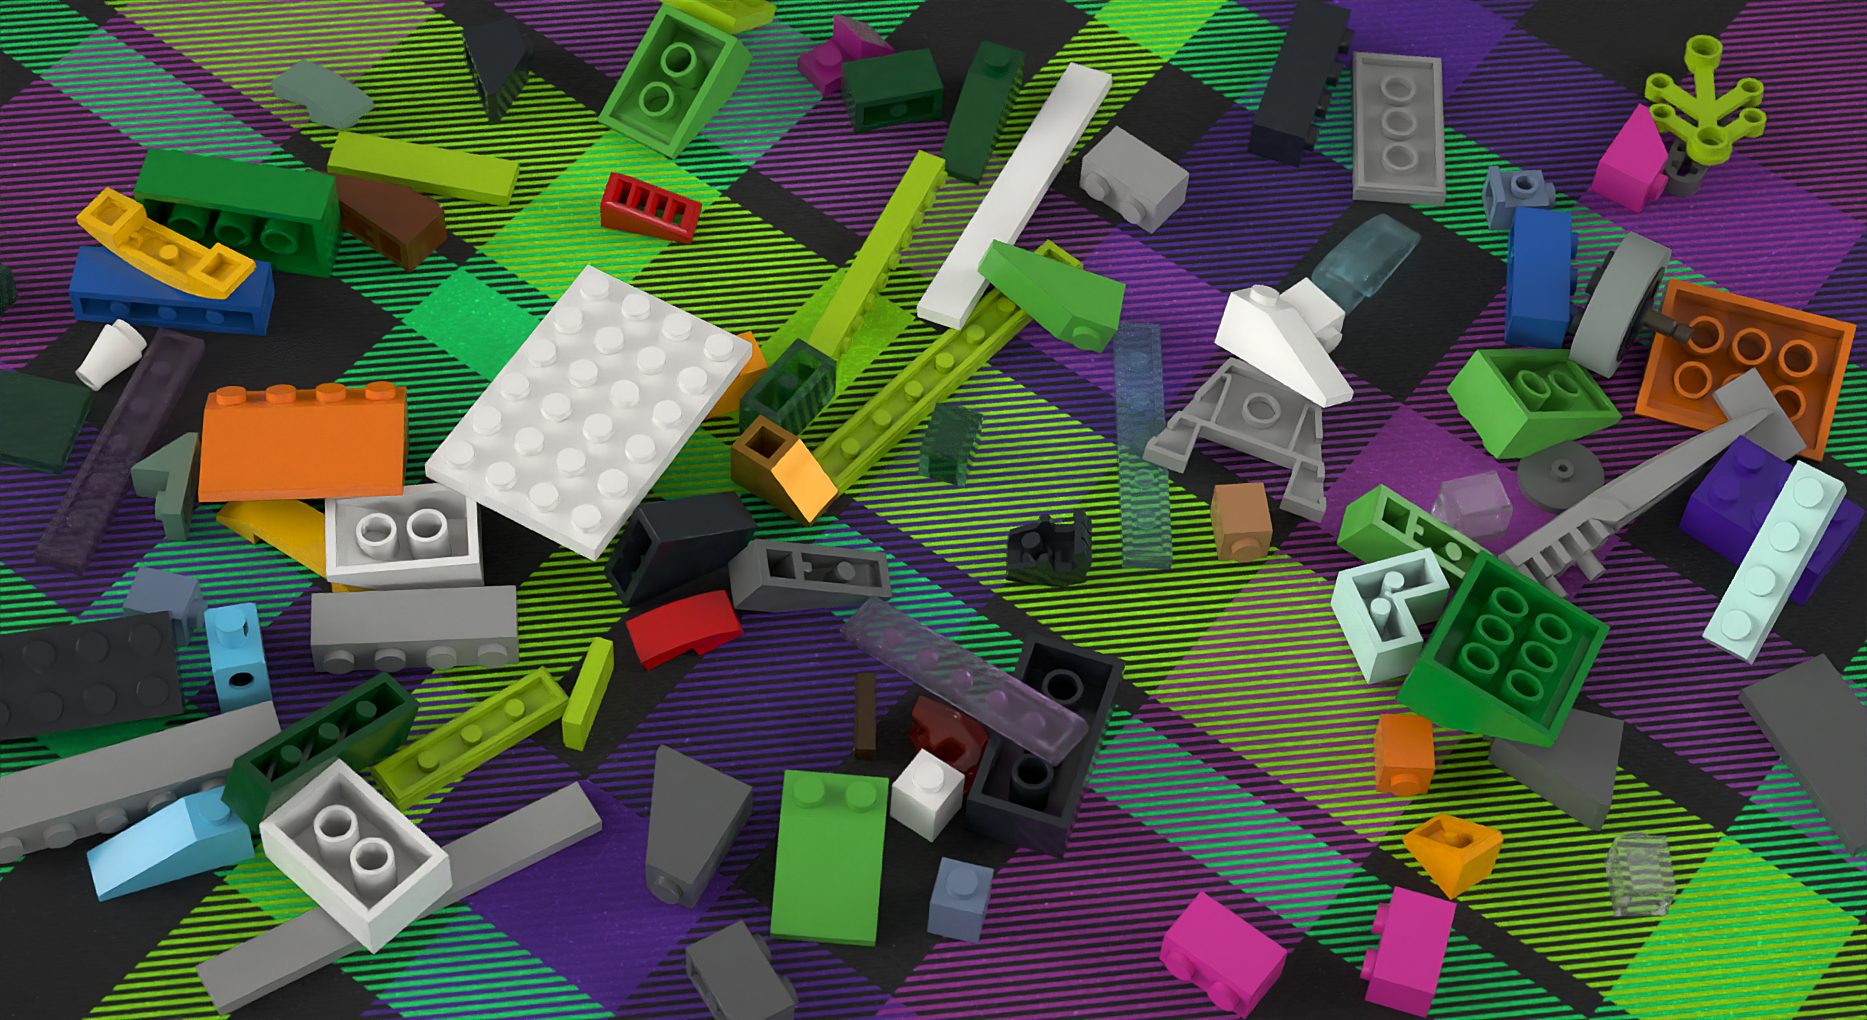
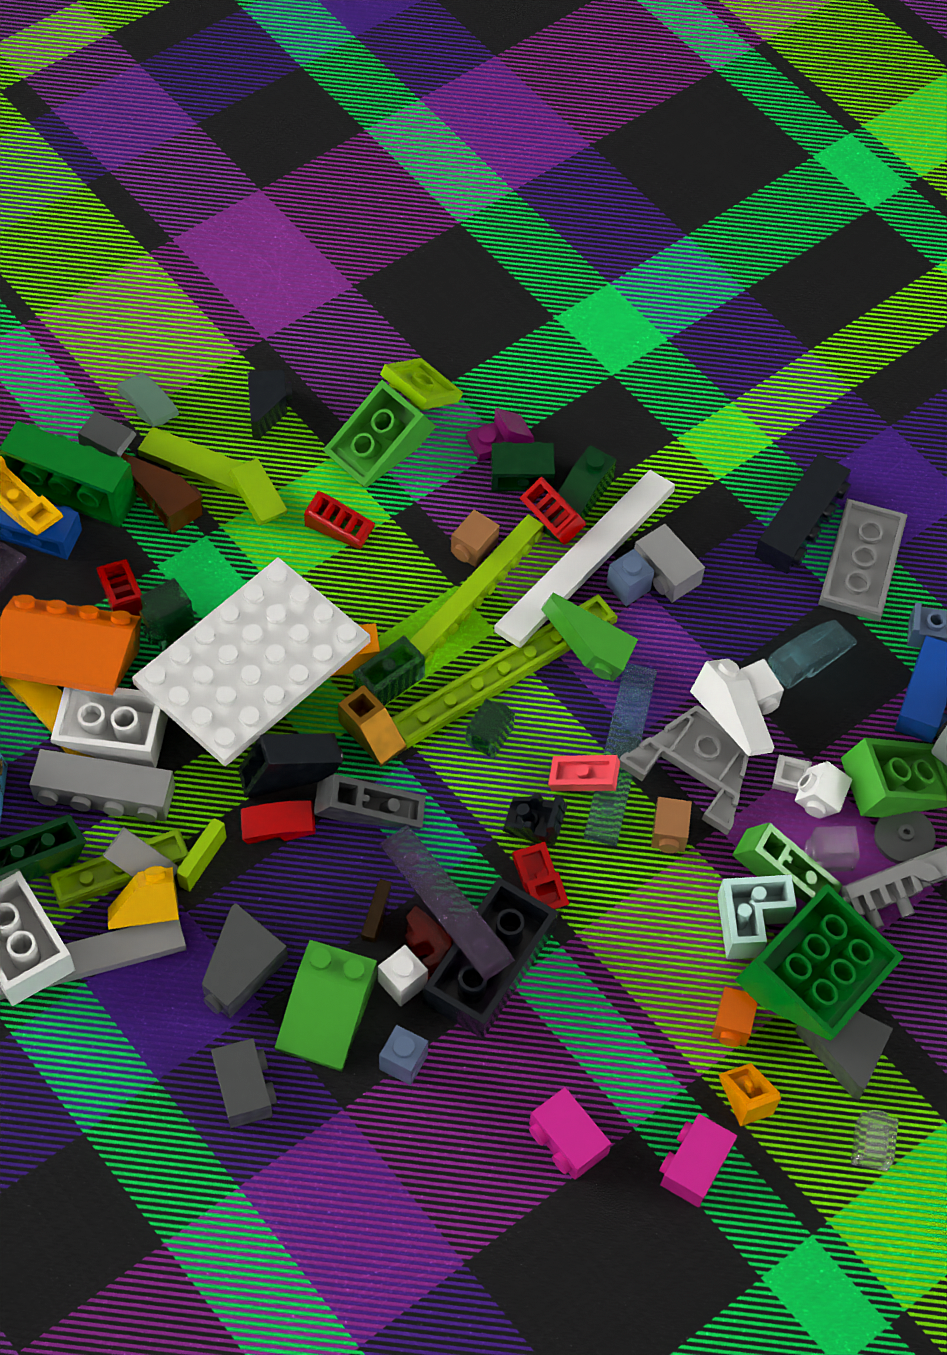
camera: 15 degrees right, 5 degrees up
none -> dark grey slope [78,411,137,457]
none -> red slope [96,559,147,618]
none -> light grey tile [103,827,179,877]
none -> yellow slope [108,866,179,929]
none -> clear green brick [139,578,195,652]
none -> lime tile [229,458,288,526]
none -> medium nougat brick [451,509,500,567]
none -> red slope [511,842,569,909]
none -> red slope [519,476,586,545]
none -> coral plate [548,755,620,791]
none -> sand blue brick [606,549,654,606]
none -> white tile [772,754,812,794]
none -> white brick [794,761,852,819]

